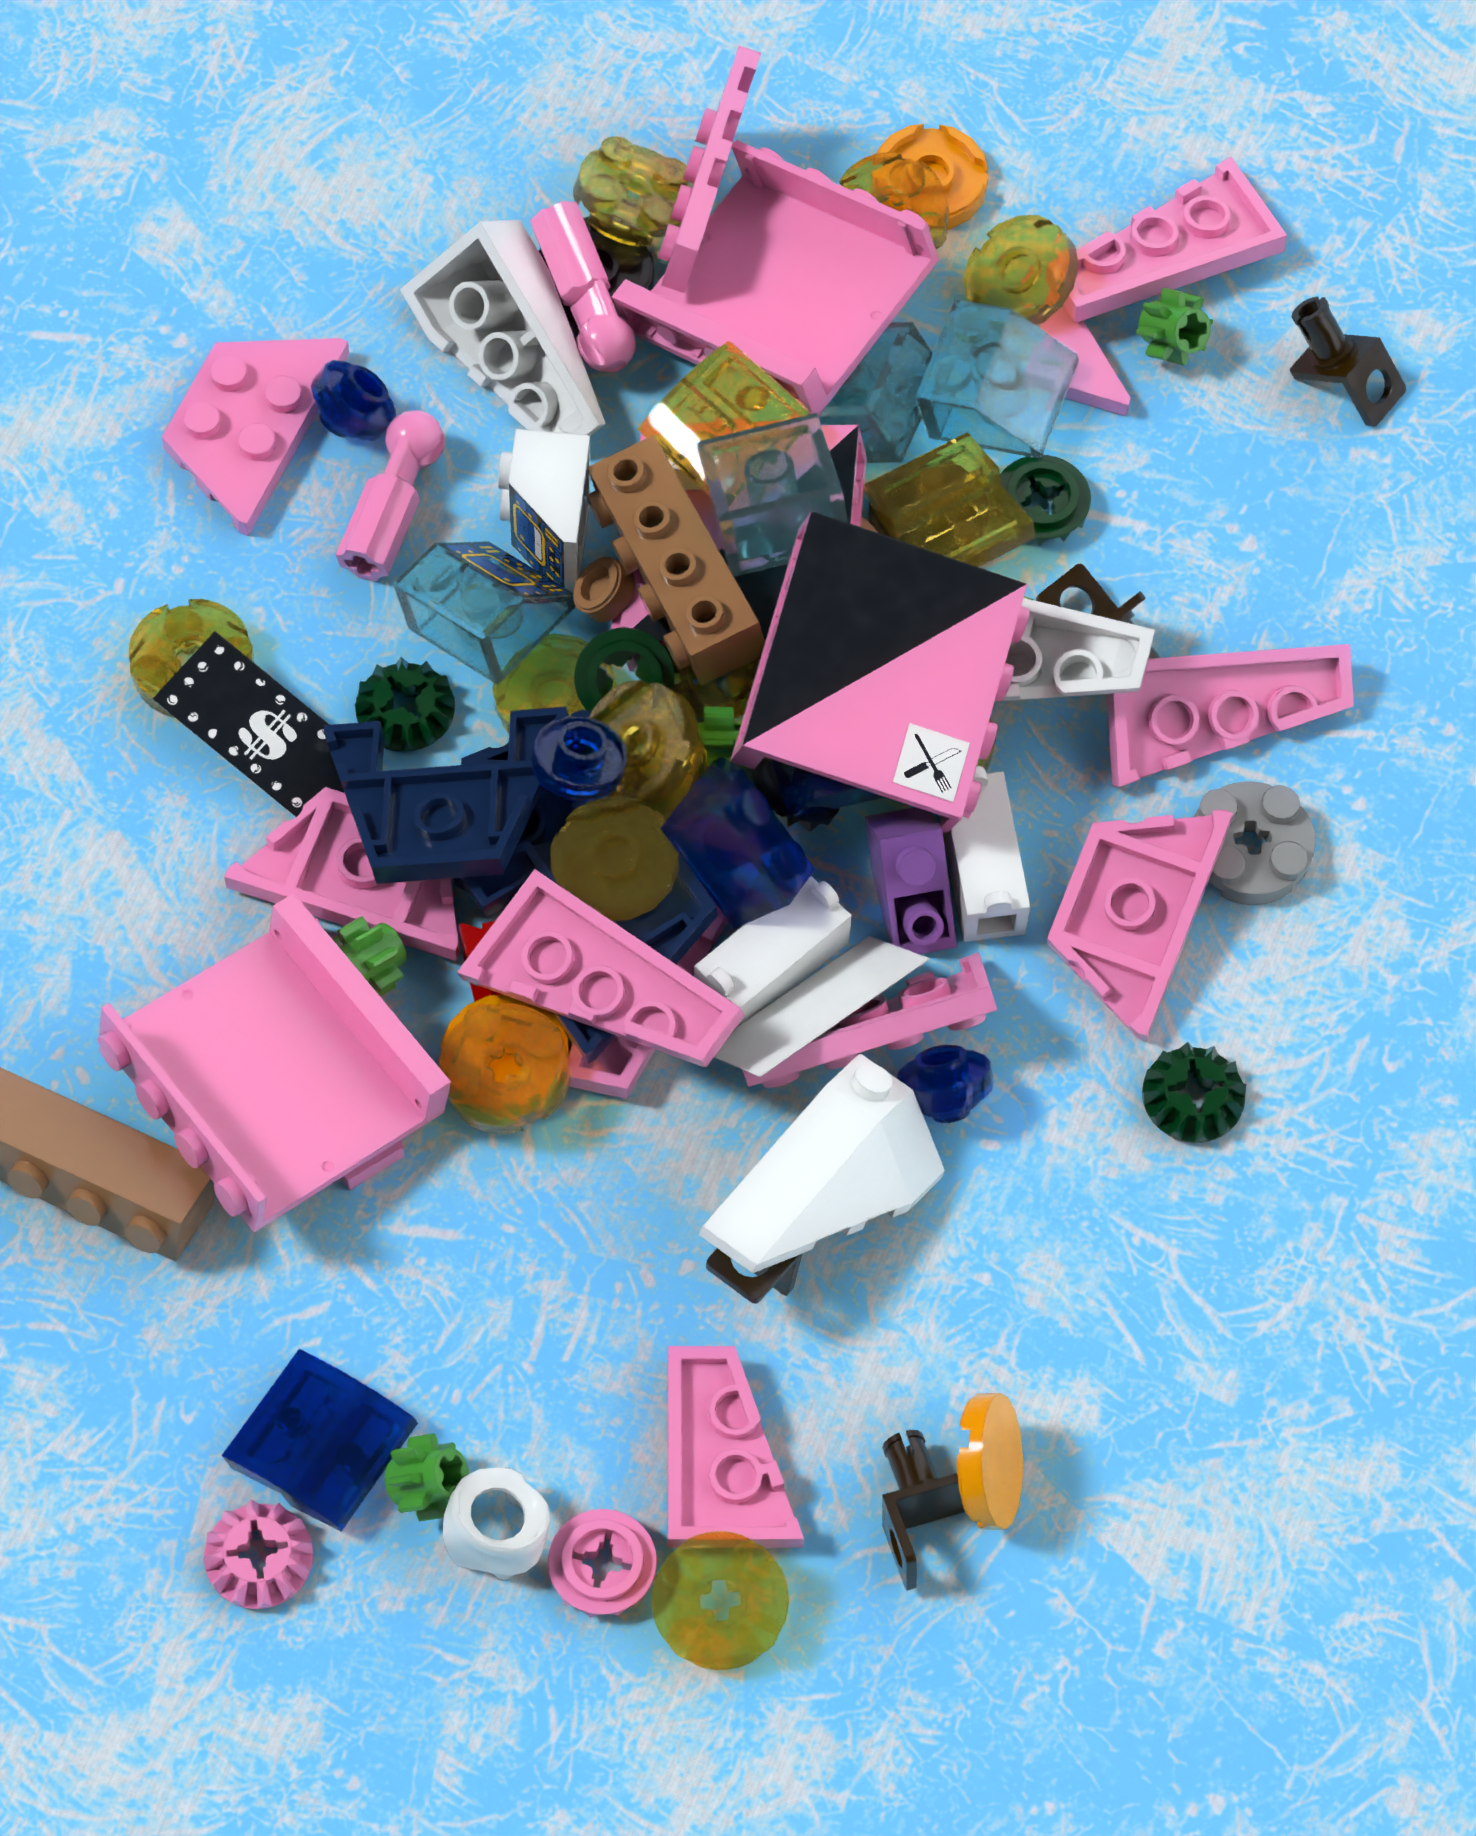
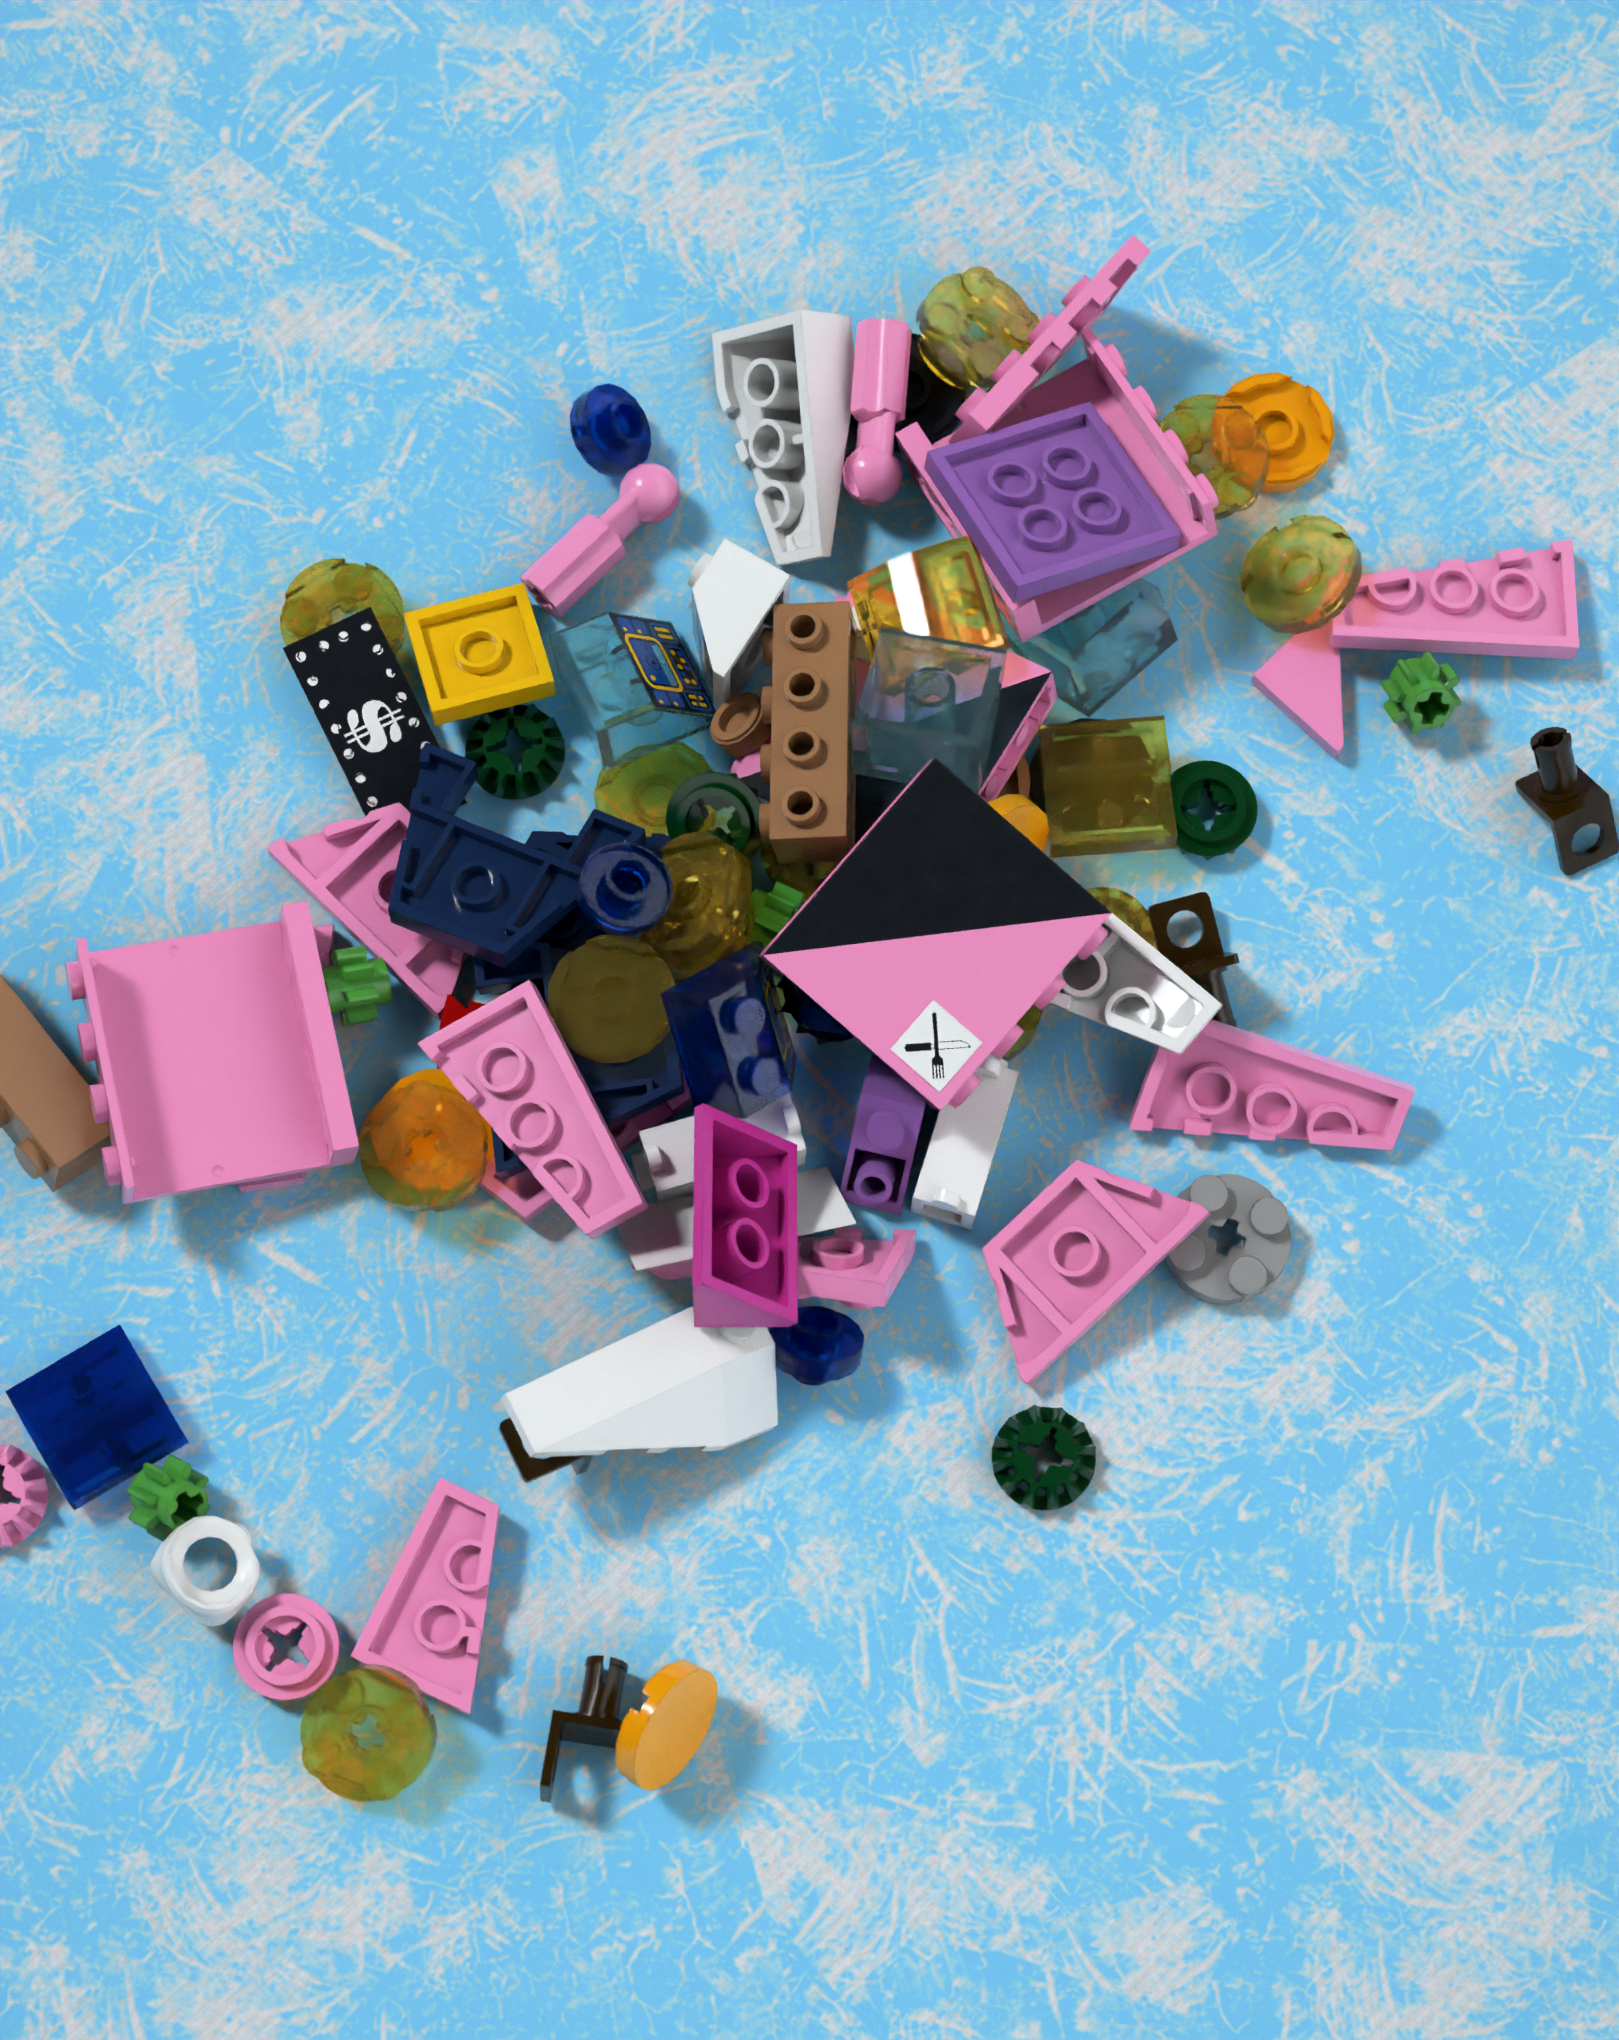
camera: 25 degrees right, 10 degrees up
bright pink wing [162,338,349,536] -> none
clear light blue slope [916,299,1079,459] -> none
none -> yellow plate [403,583,557,726]
none -> dark pink slope [692,1103,797,1327]
none -> medium lavender plate [924,402,1182,603]

